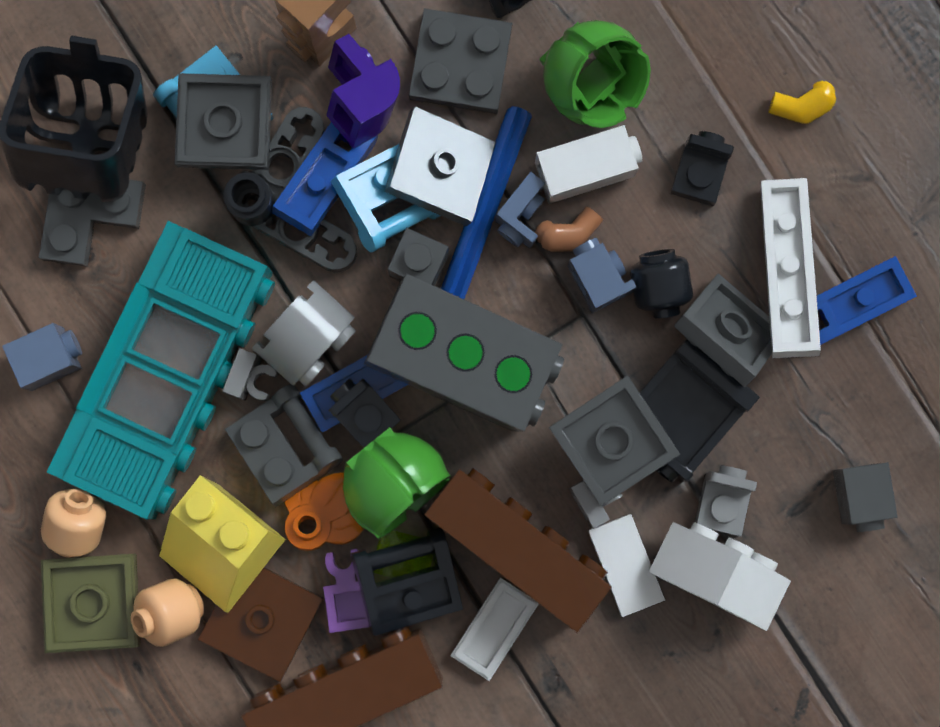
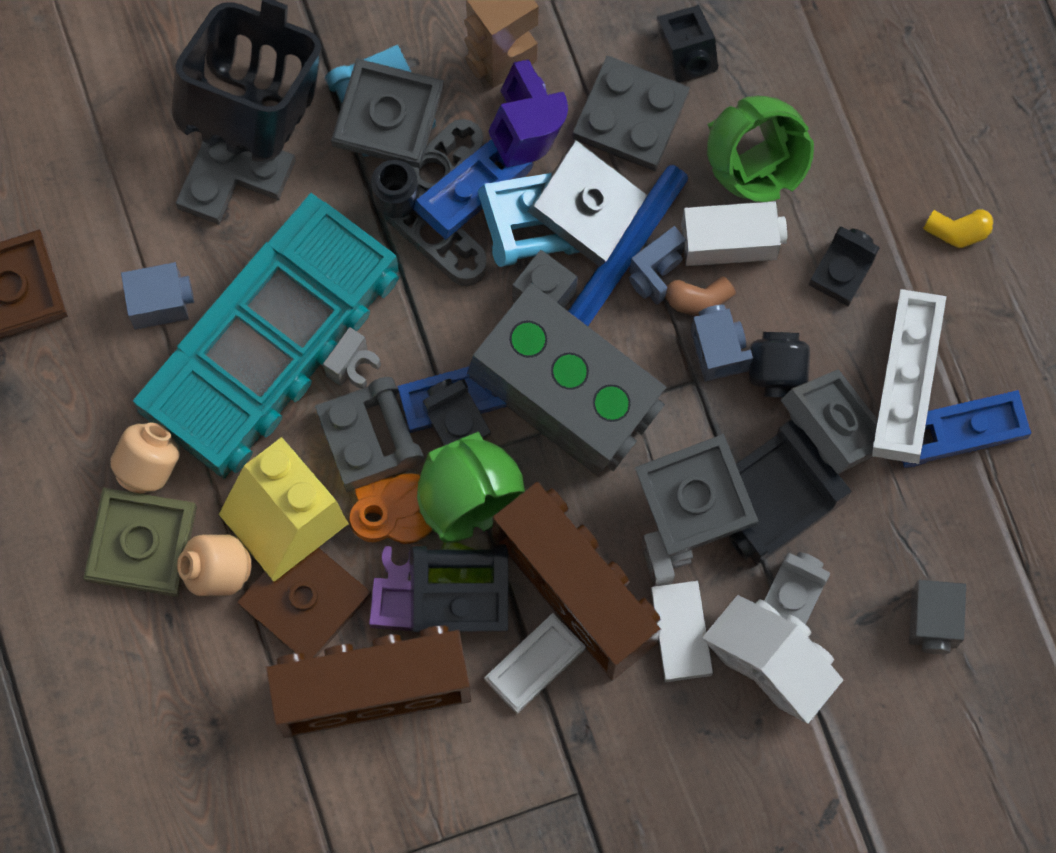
camera: 15 degrees right, 10 degrees down
light grey brick [251,280,356,387] -> none

